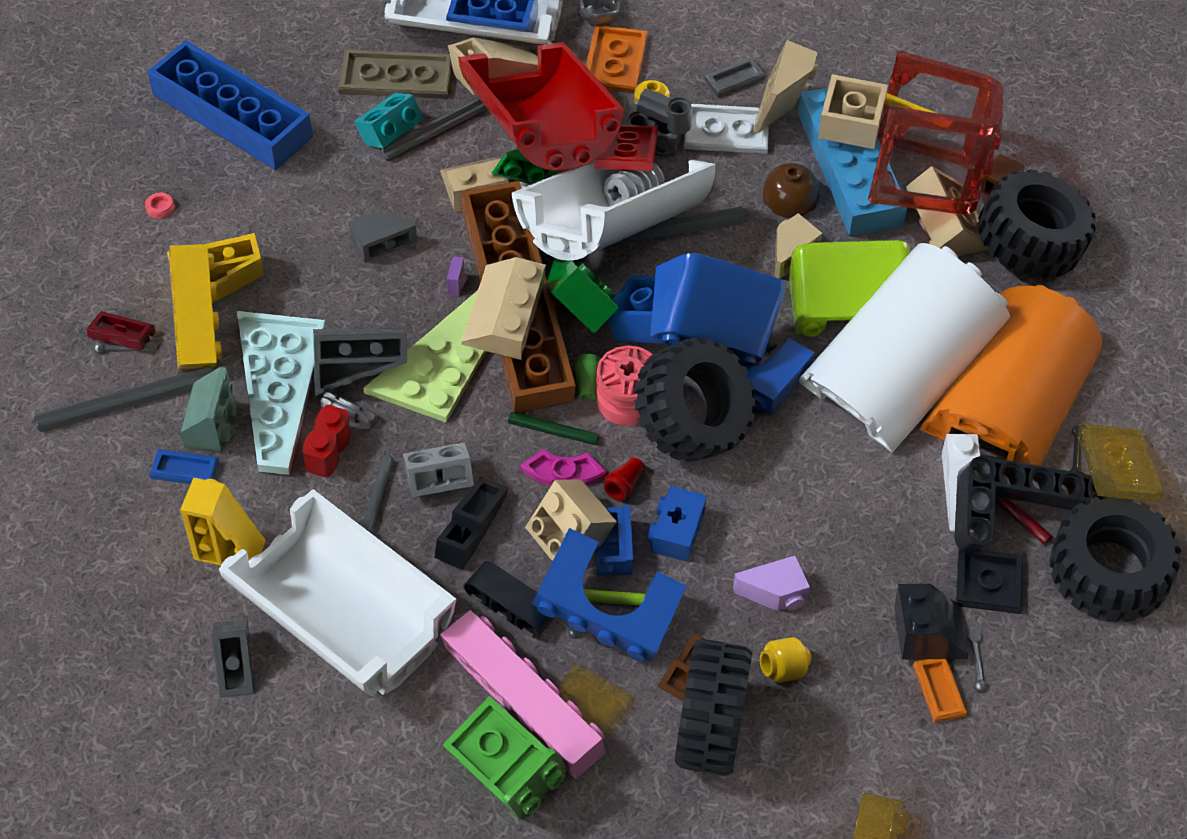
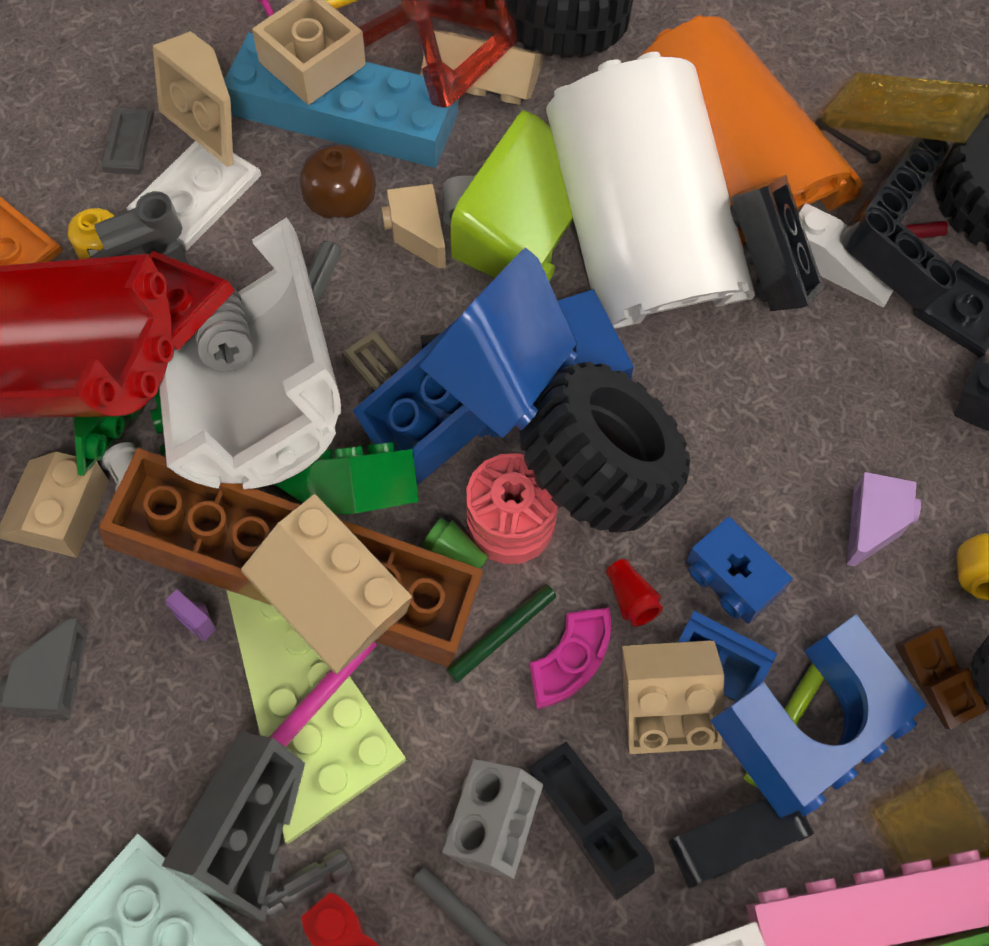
camera: 60 degrees left, 10 degrees up
none -> dark pink bar [270,642,377,747]
none -> black slope [730,175,824,311]

